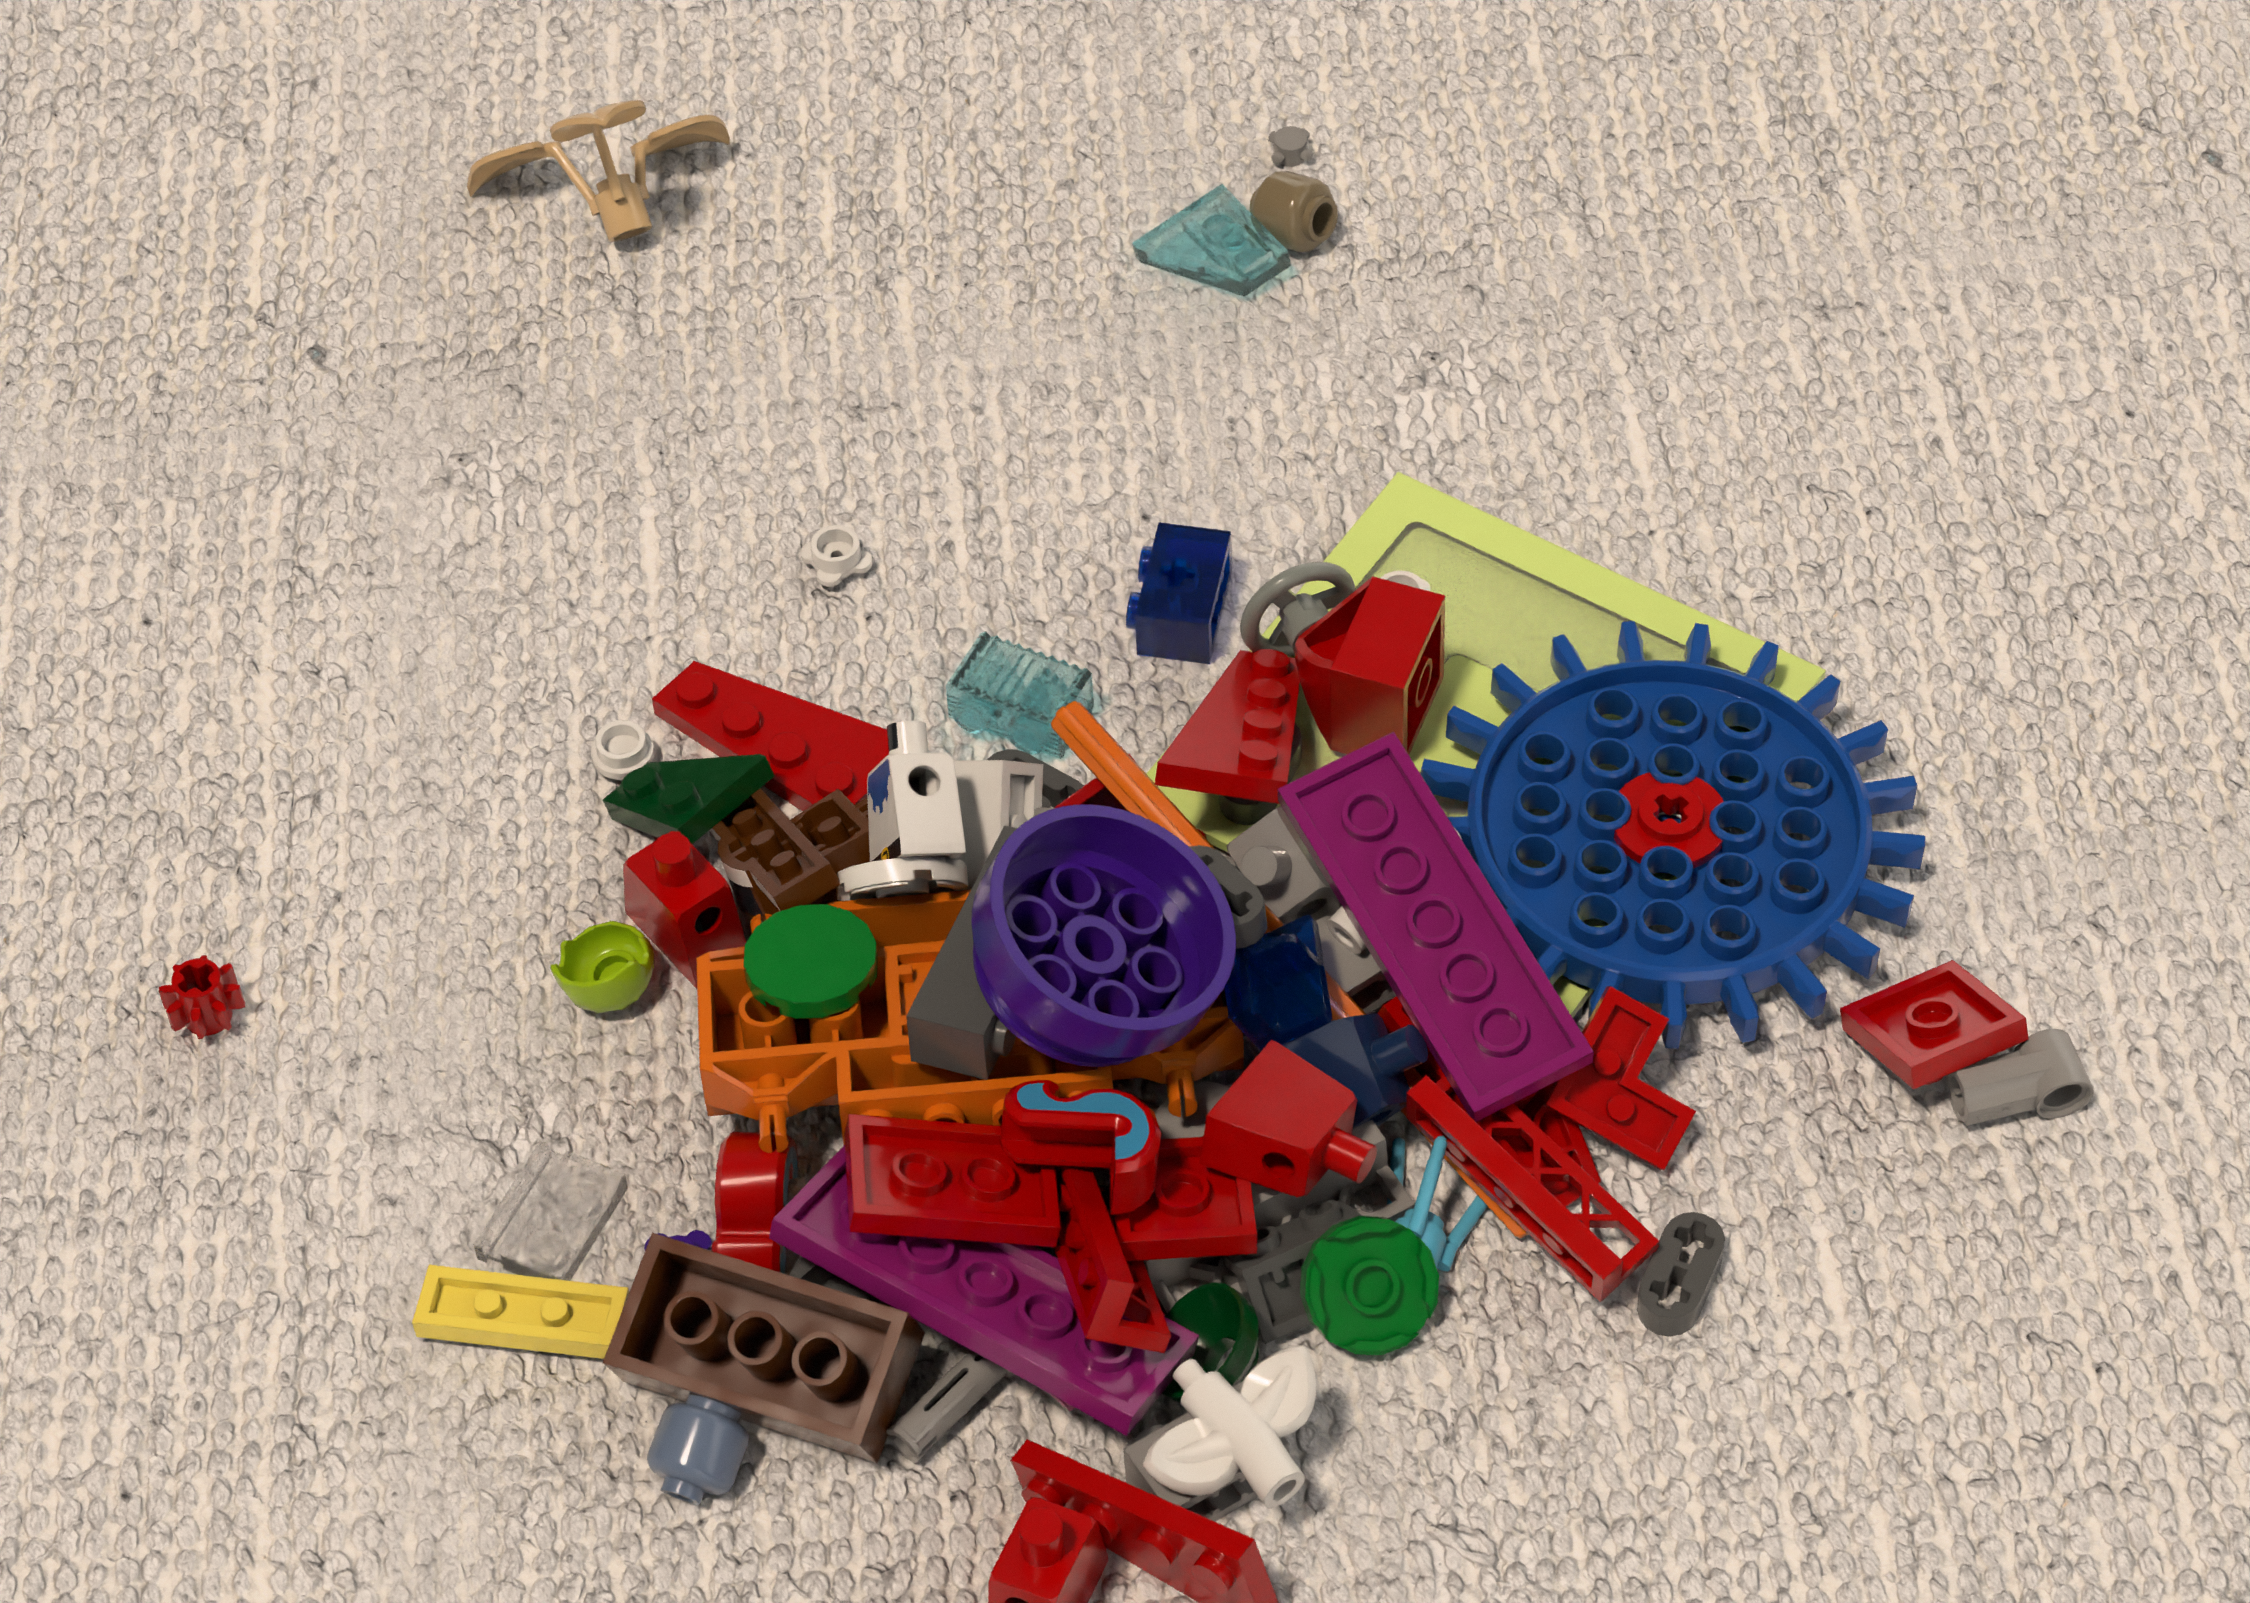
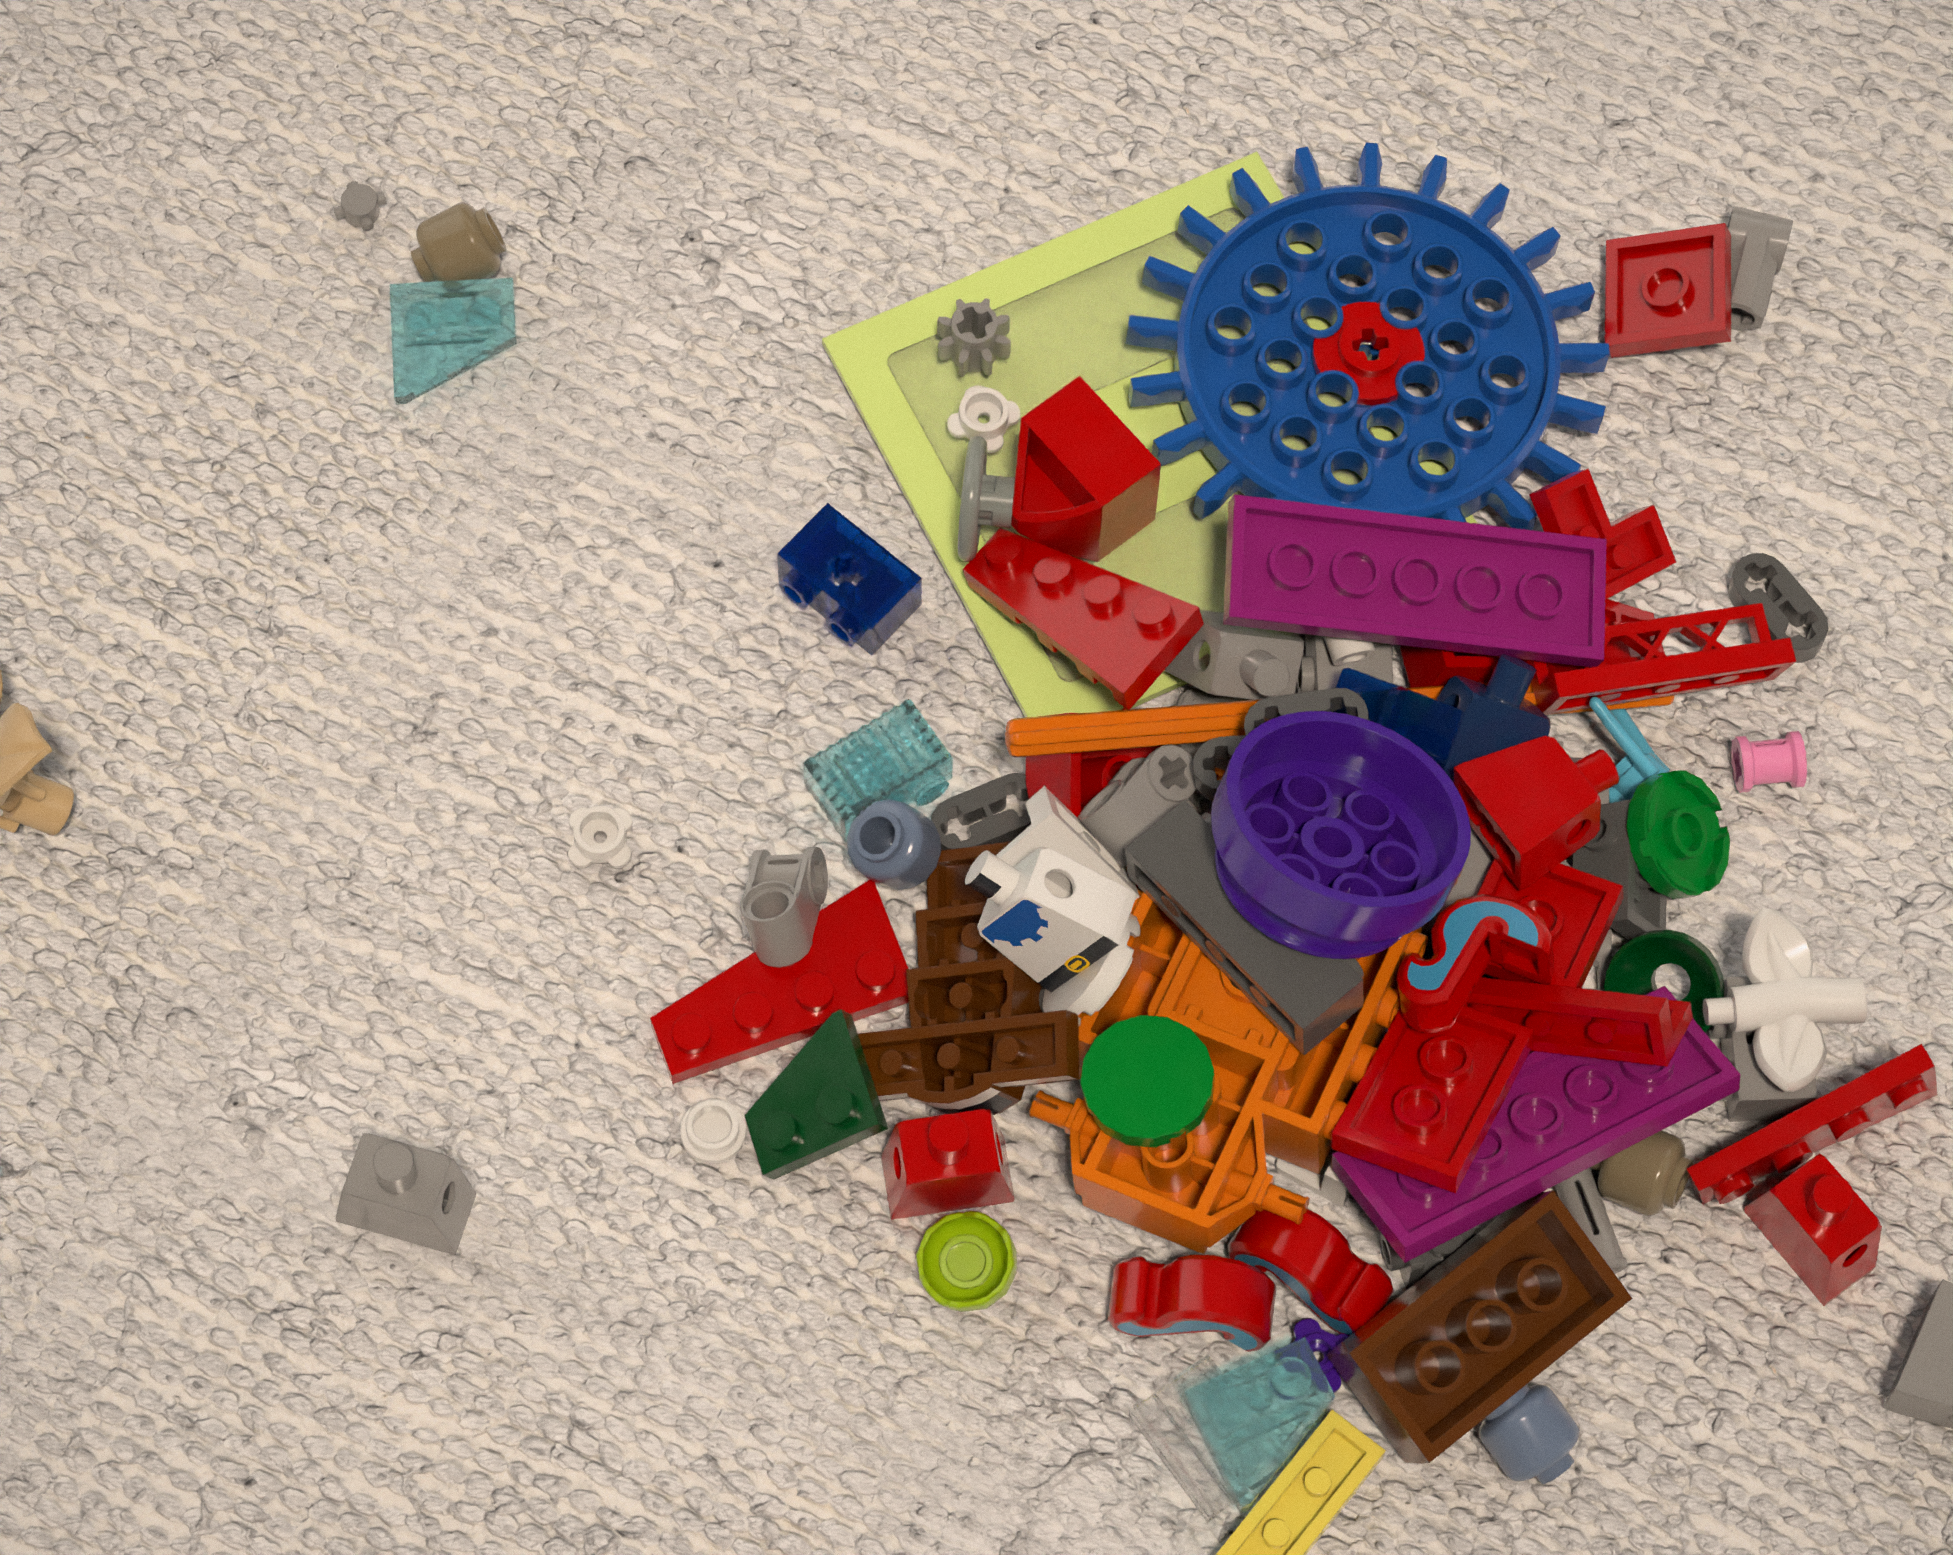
camera: 65 degrees left, 15 degrees up
none -> light grey torso [335,1133,476,1255]
none -> light grey piece [740,847,828,967]
none -> sand blue head [847,799,941,890]
none -> light grey gear [937,298,1011,377]
none -> red animal [1107,1255,1277,1352]
none -> clear light blue wing [1183,1337,1335,1514]
none -> dark tan head [1590,1130,1693,1216]
none -> bright pink bush [1731,731,1807,793]

